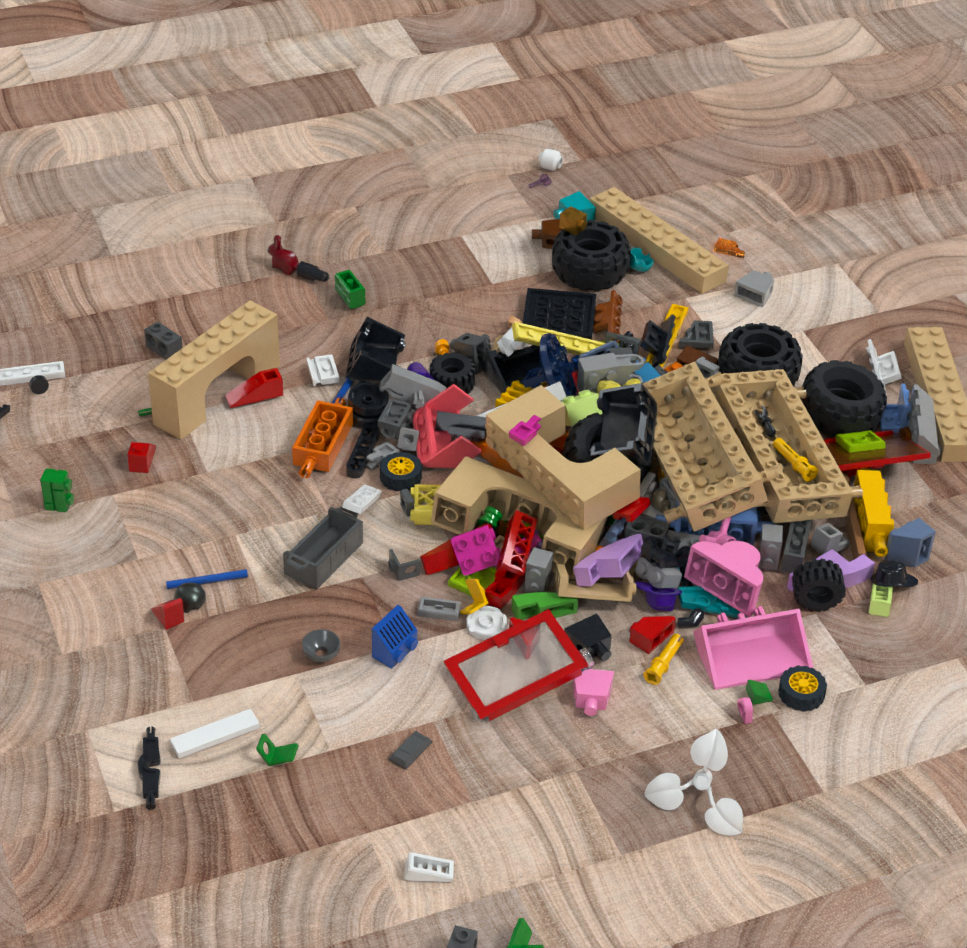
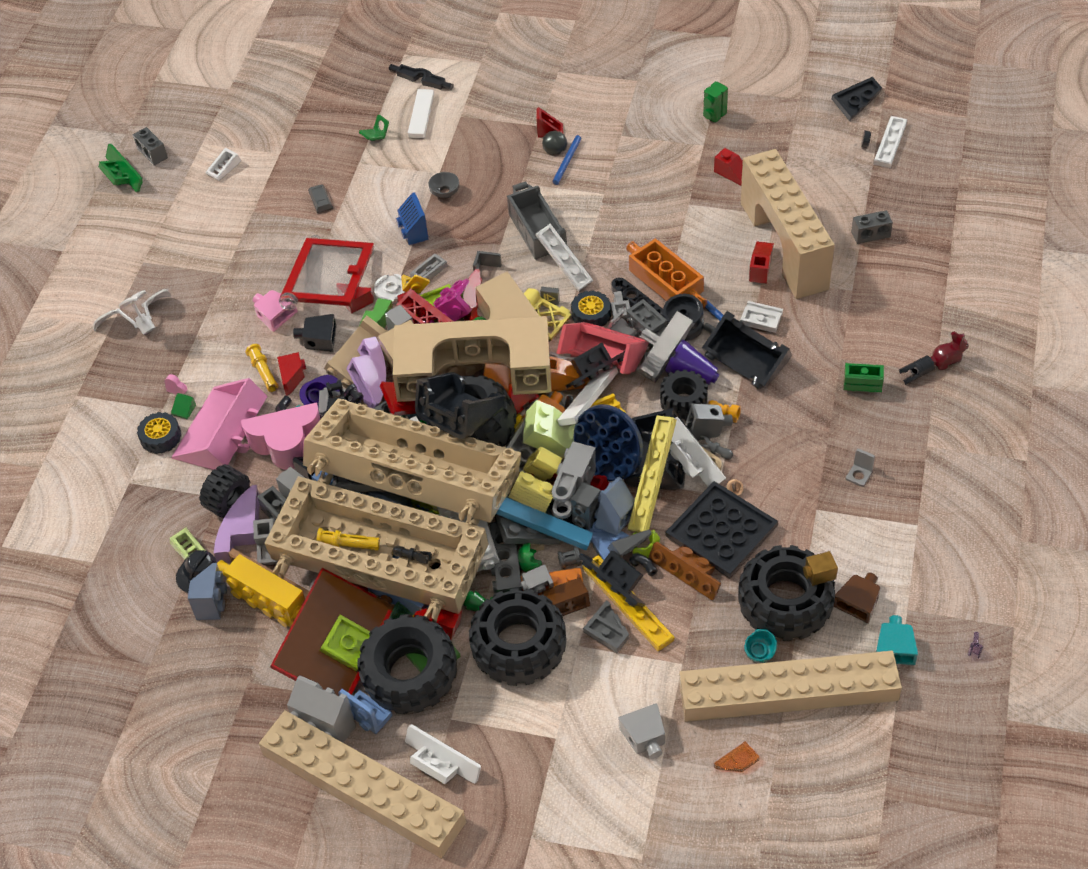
camera: 130 degrees right, 10 degrees up
dark pink plate [509,415,541,446] -> none
white head [538,148,563,171] -> none
none -> light grey bracket [846,449,875,487]

